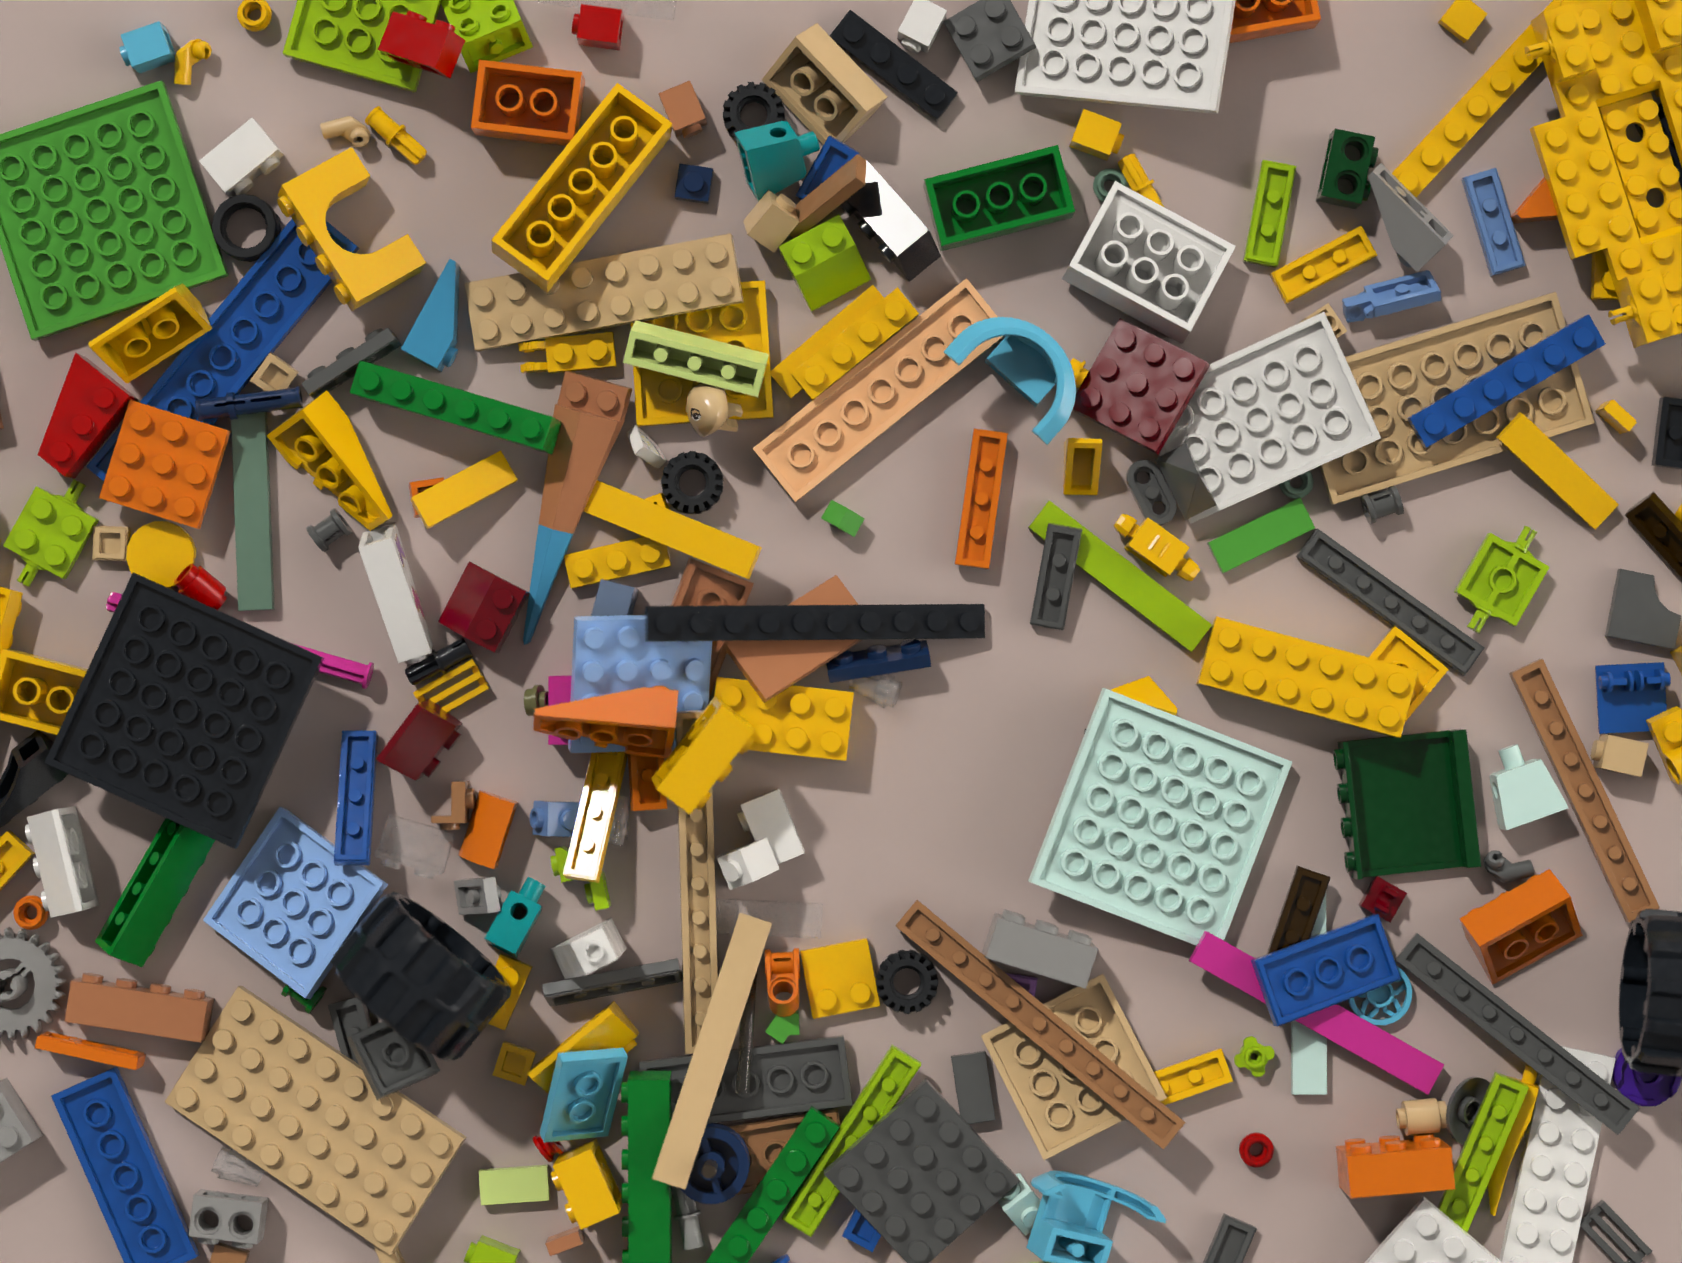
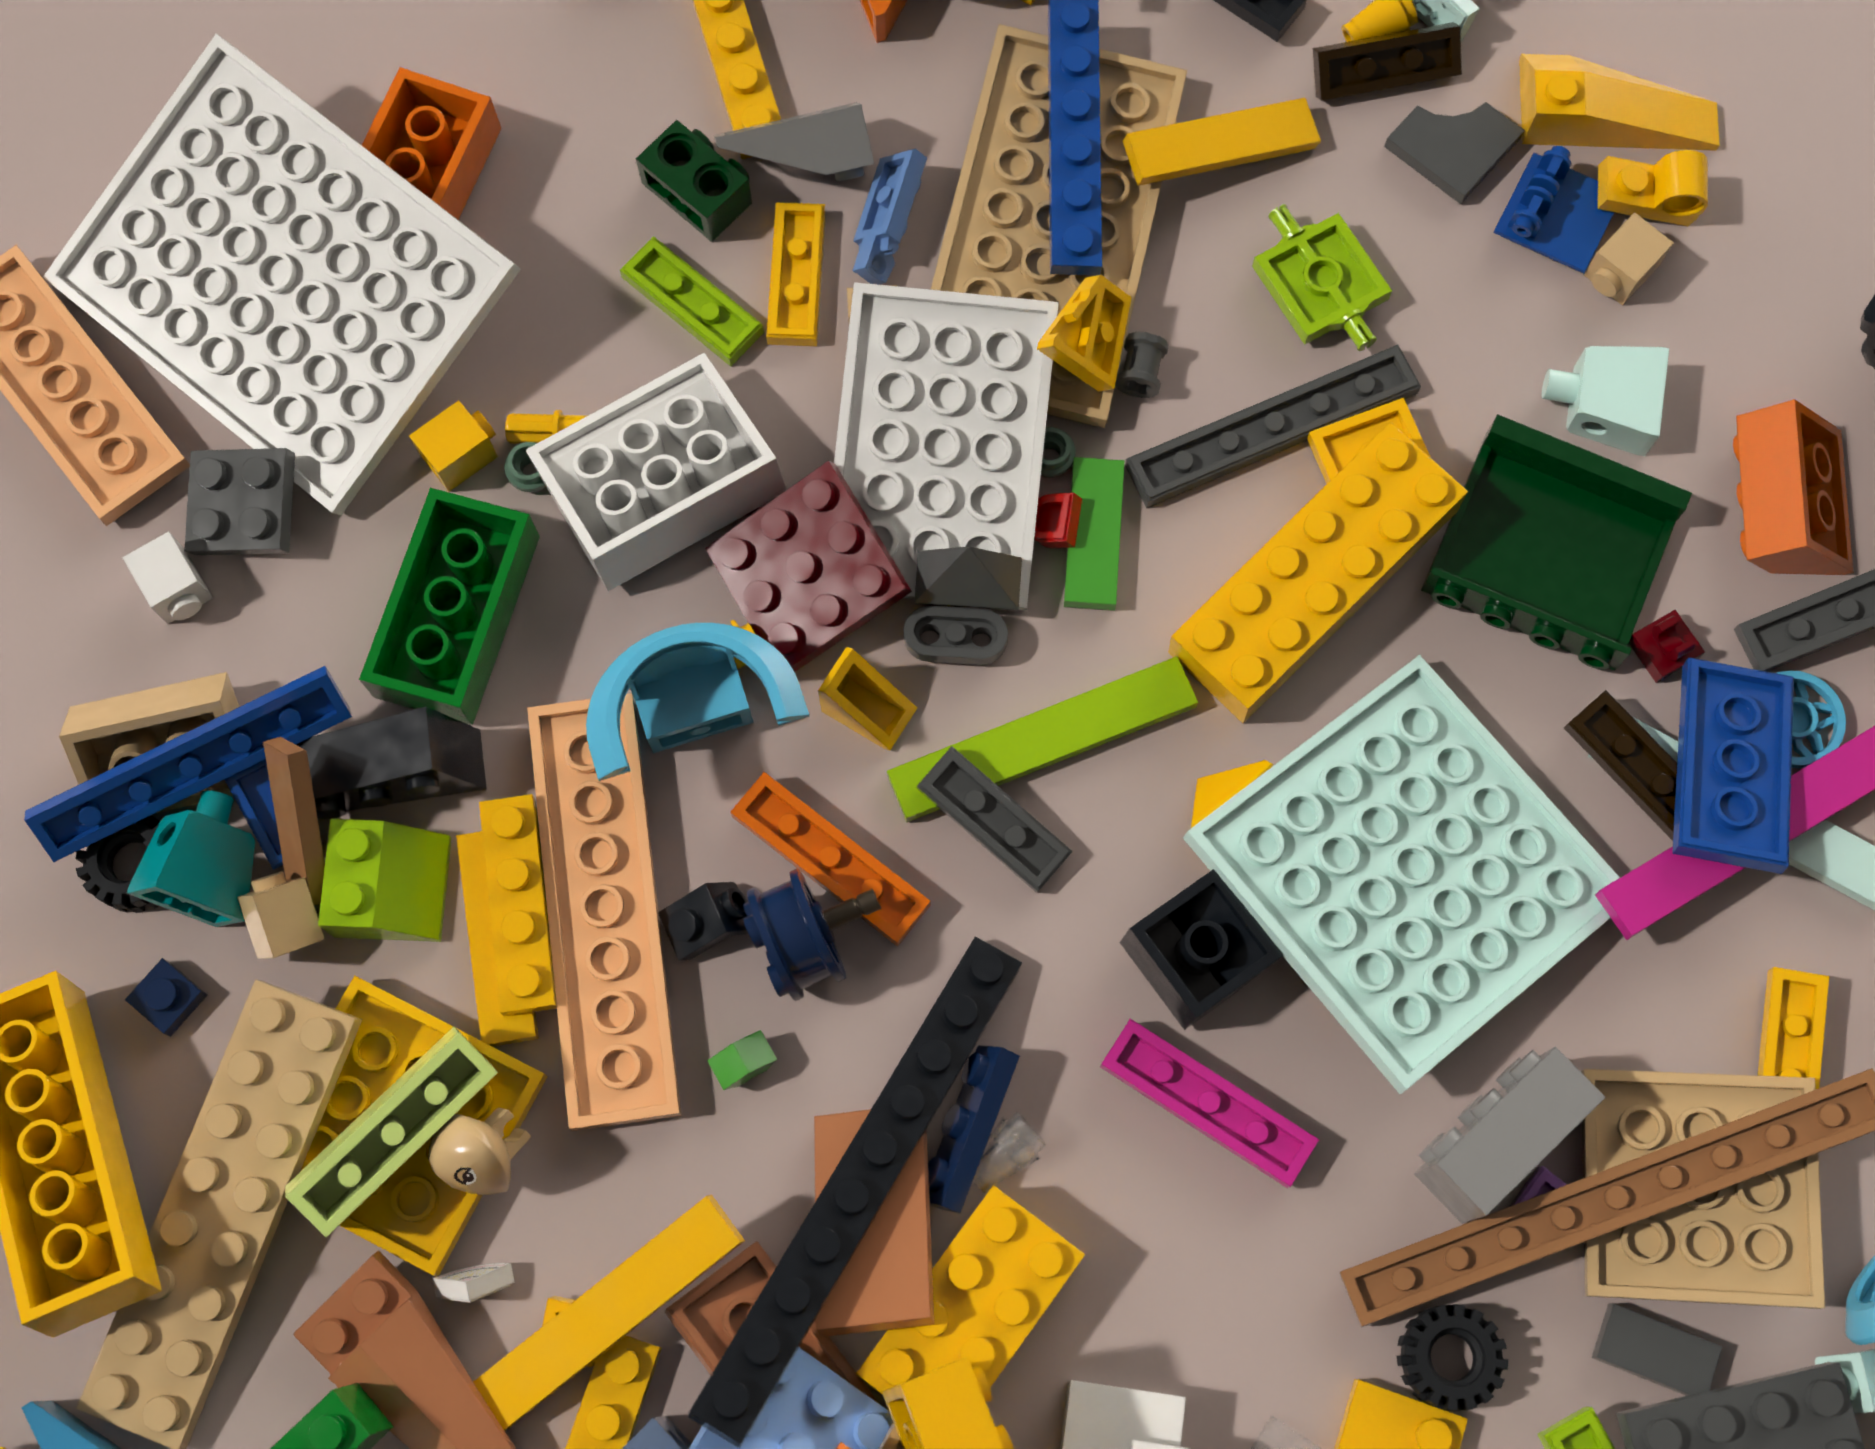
camera: 60 degrees left, 15 degrees down
yellow hinge [518,332,617,374] -> none
nougat brick [658,80,707,138] -> none
black tyre [661,451,724,514] -> none
black plate [830,10,958,122] -> none
yellow piece [1113,514,1200,581] -> none
lime plate [1234,1036,1275,1077] -> none
medium blue tile [1461,168,1526,277] -> none
dark grey arm [1484,850,1534,883] -> none
medium nougat plate [1509,659,1660,922] -> none
yellow tile [1595,399,1637,434] -> none
none -> blue plate [24,666,352,862]
none -> black bracket [658,882,748,961]
none -> dark blue wheel [743,868,881,1001]
none -> red tile [1034,492,1082,548]
none -> yellow wing [1037,274,1132,392]
none -> dark pink plate [1100,1018,1319,1189]
none -> black slope [1119,869,1283,1030]

